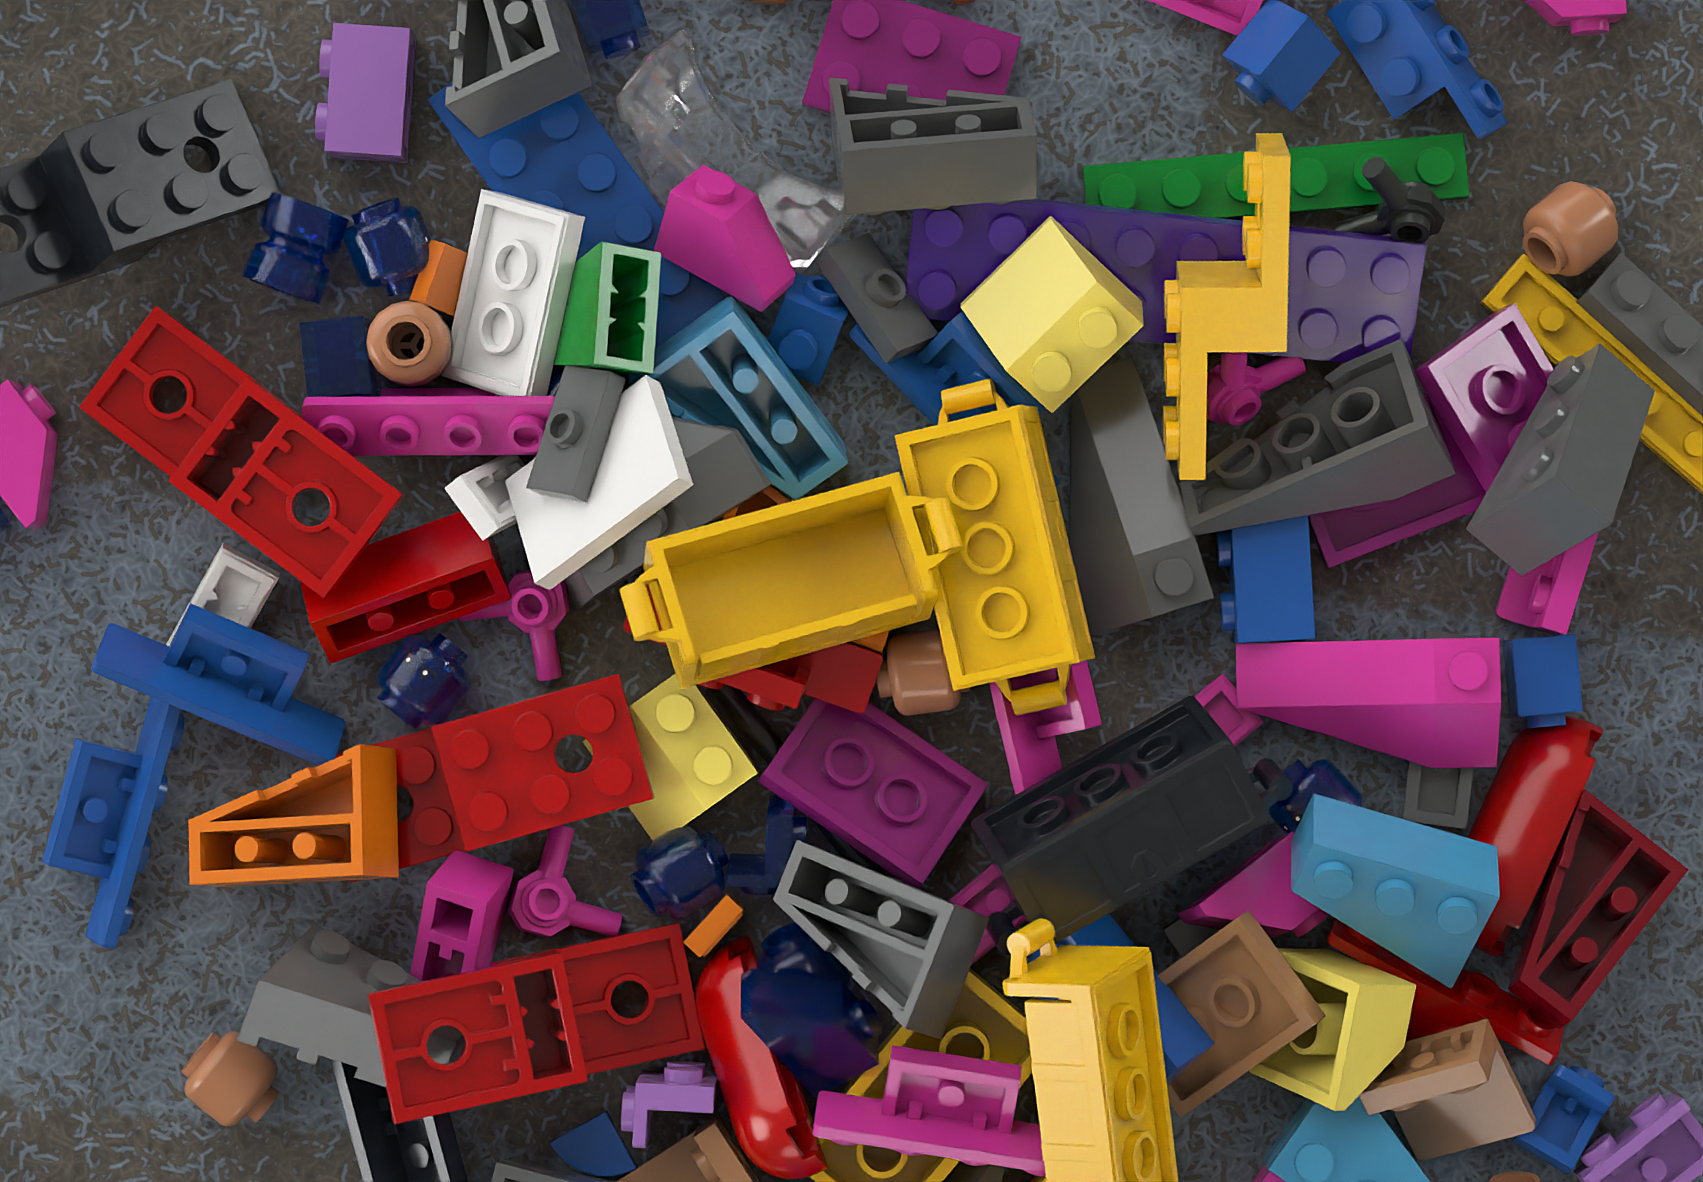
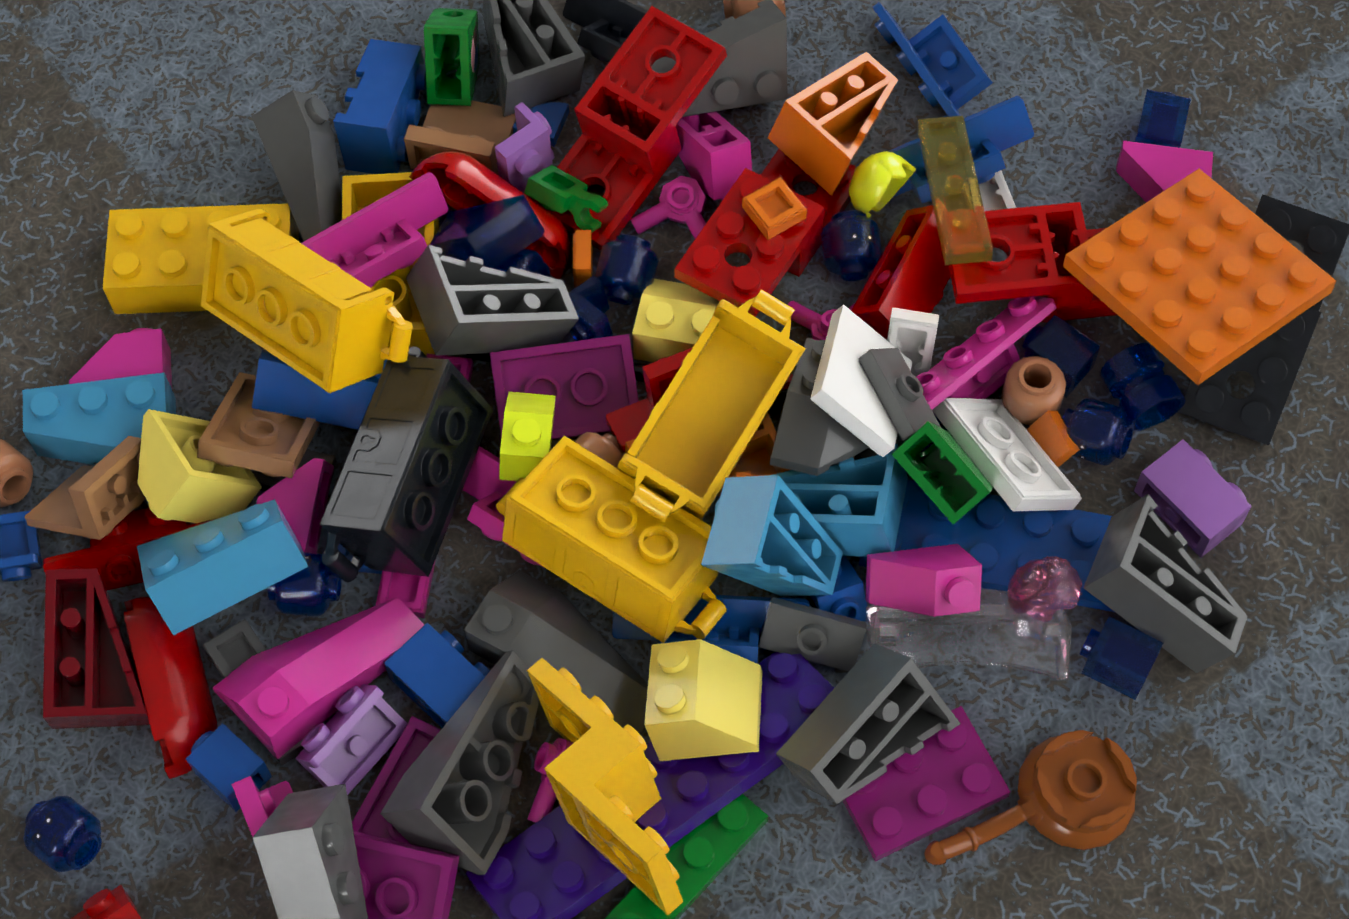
camera: 130 degrees right, 25 degrees down
none -> medium lavender bracket [295,684,408,795]
none -> neon yellow slope [499,391,556,481]
none -> green plate [524,165,608,233]
none -> dark azure wedge [701,475,843,596]
none -> orange tile [742,177,807,240]
none -> neon yellow hair [848,151,916,218]
none -> clear yellow tile [917,116,993,265]
none -> clear pink hair [1007,556,1082,622]
none -> orange plate [1063,168,1336,385]

